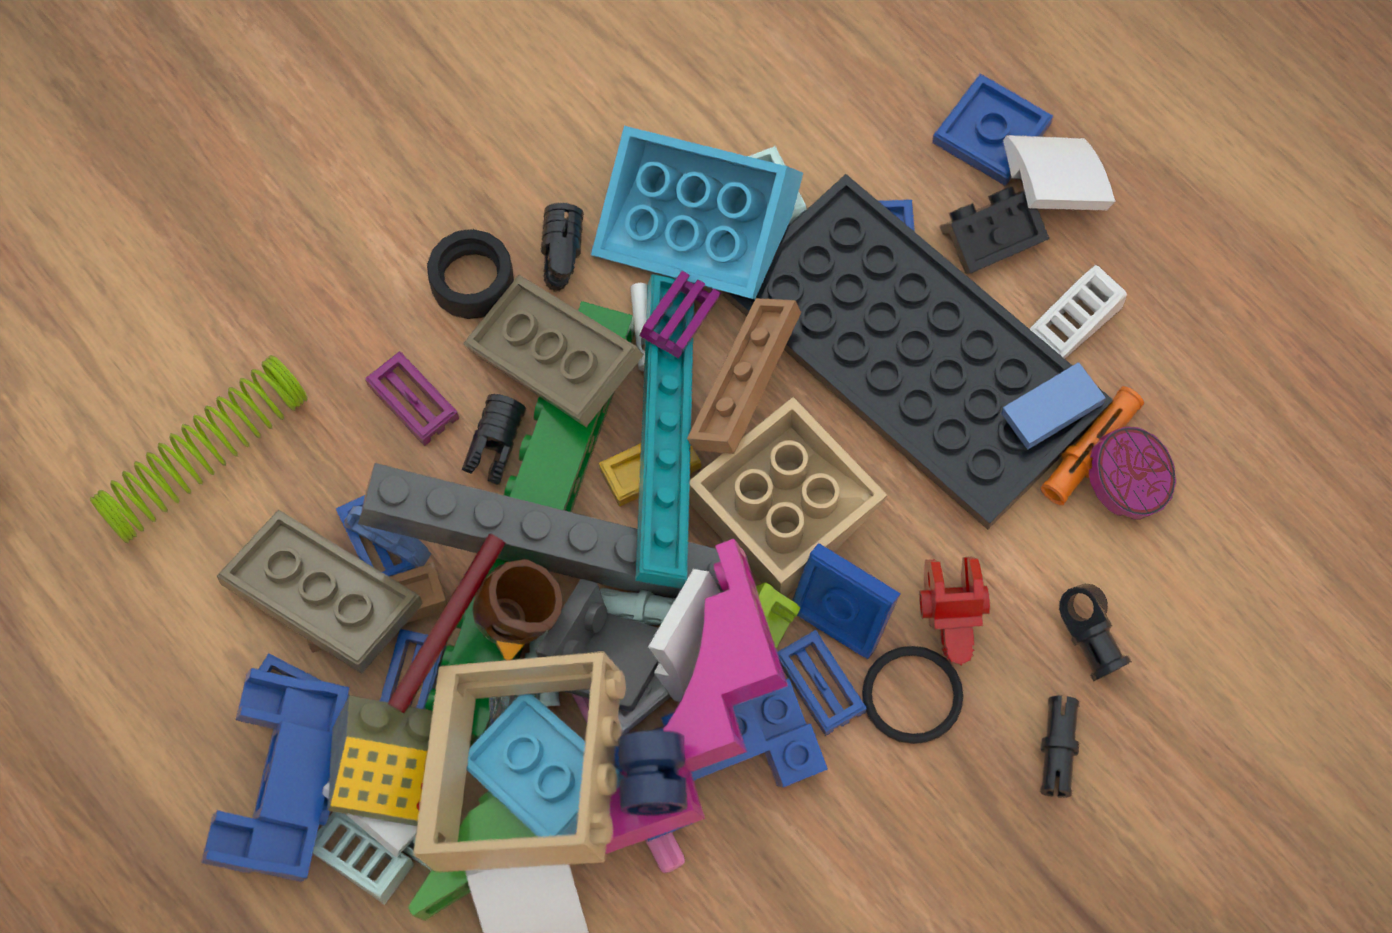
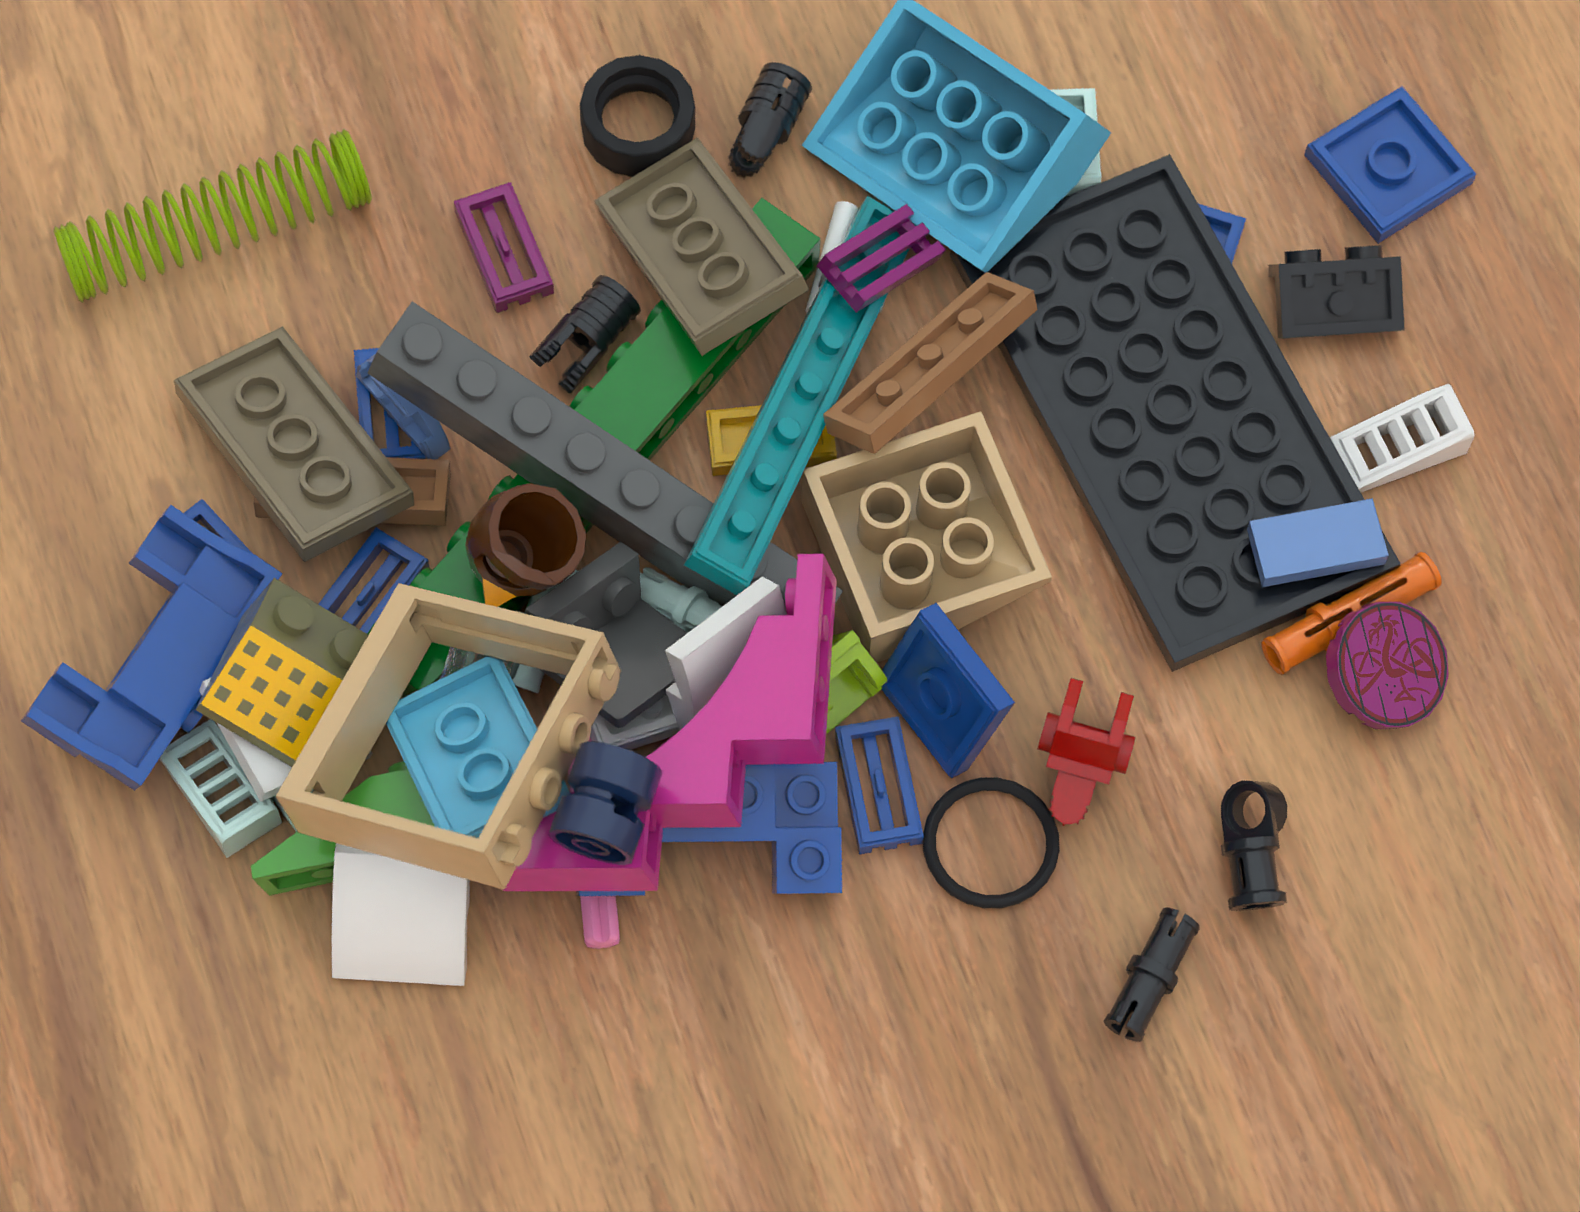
camera: 15 degrees right, 0 degrees up
dark red bar [387,533,506,714] -> none
white slope [1003,136,1115,210] -> none

